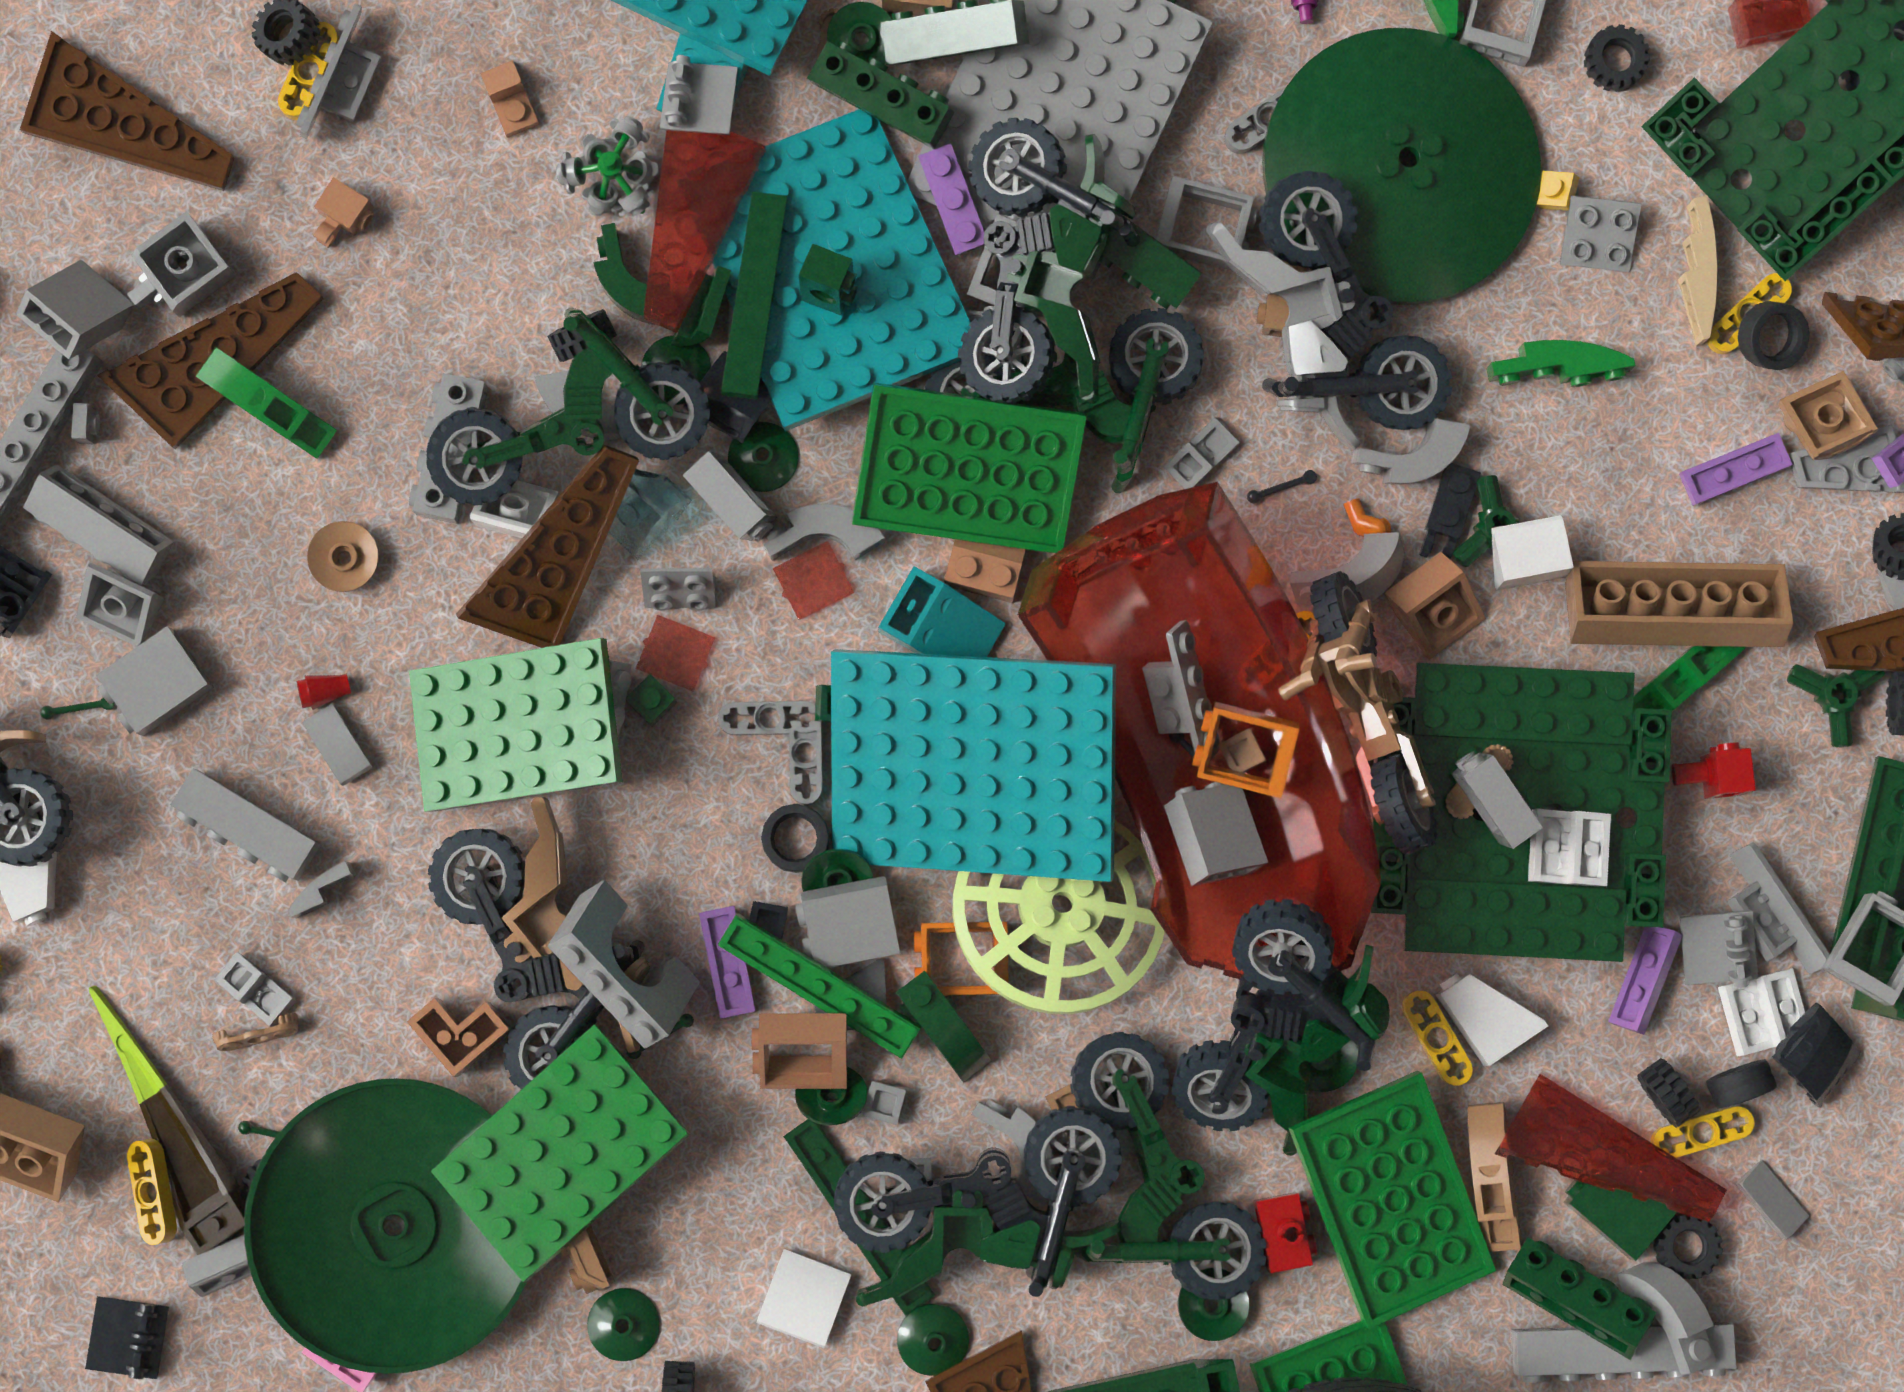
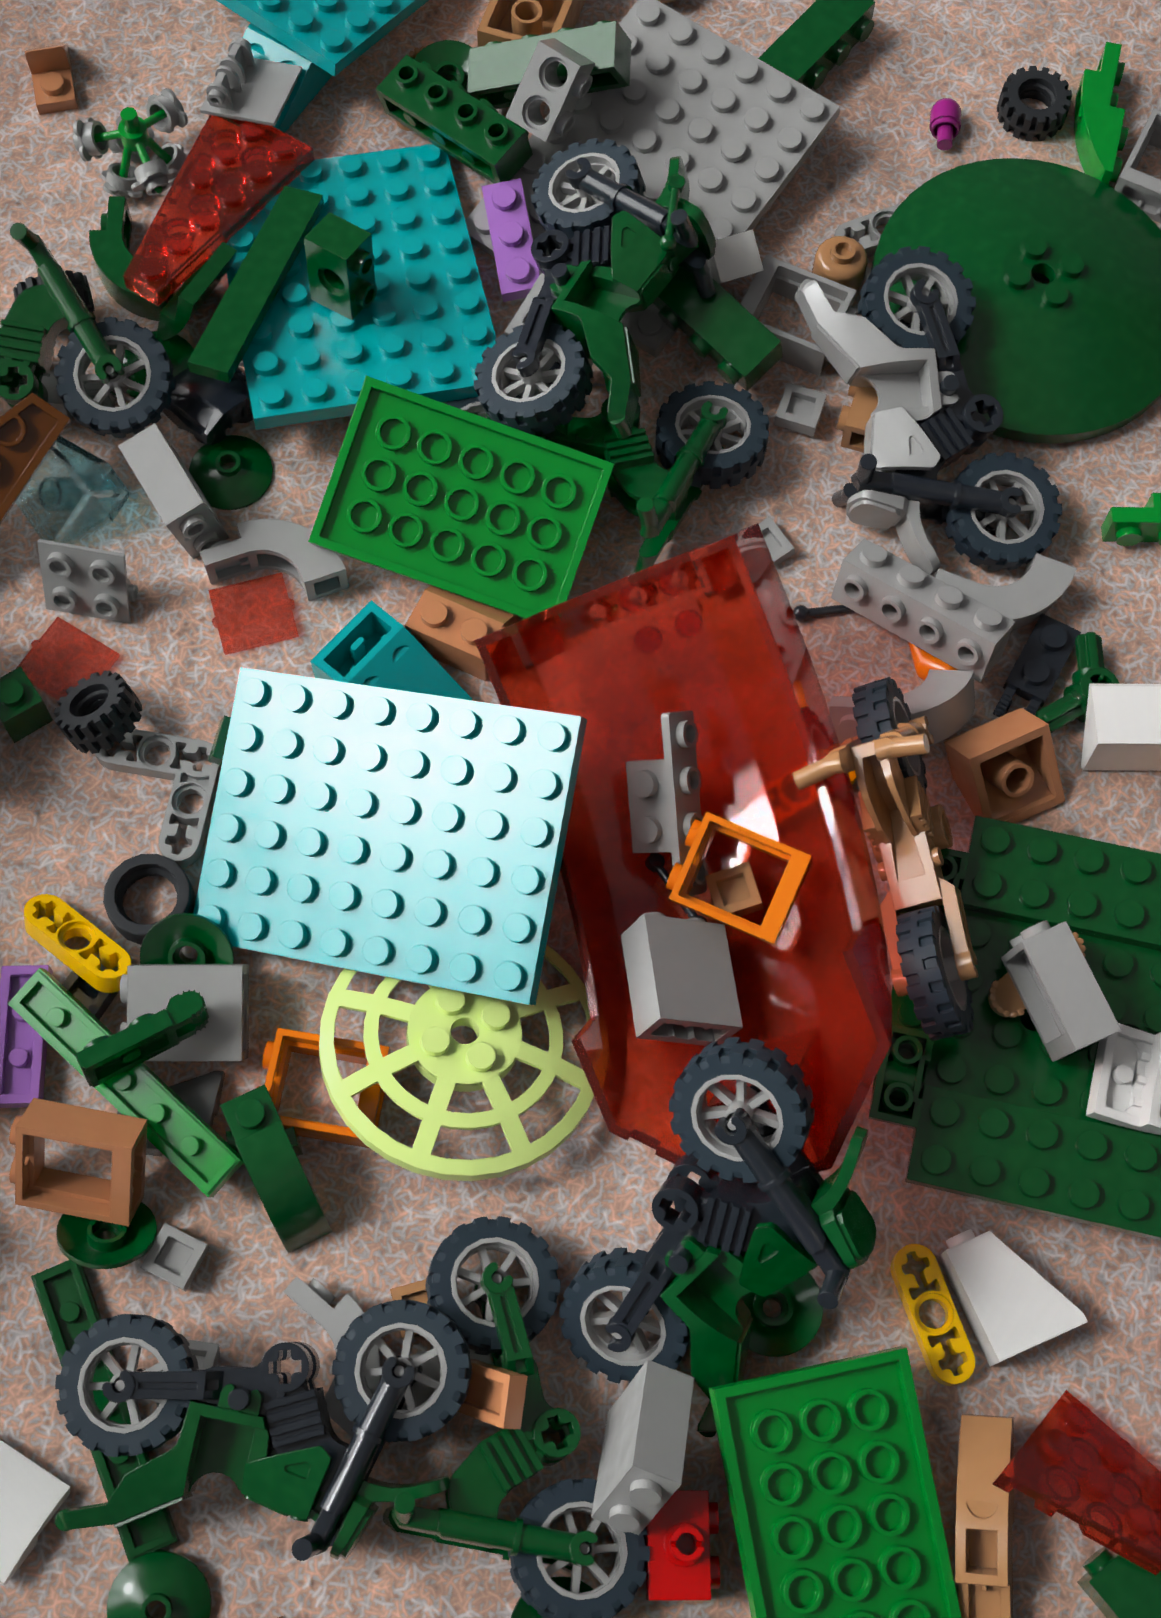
camera: 15 degrees right, 15 degrees down
none -> yellow beam [24,894,131,993]
none -> black tyre [54,671,143,754]
none -> dark green hinge [74,990,209,1088]
none -> nougat tile [458,1359,528,1429]
none -> light grey brick [505,38,595,142]
none -> light grey brick [591,1360,694,1535]
none -> dark green hinge [659,174,686,252]
none -> white brick [708,229,764,284]
none -> light grey plate [774,382,827,437]
none -> medium nougat head [812,236,868,290]
none -> light grey brick [831,538,1015,682]

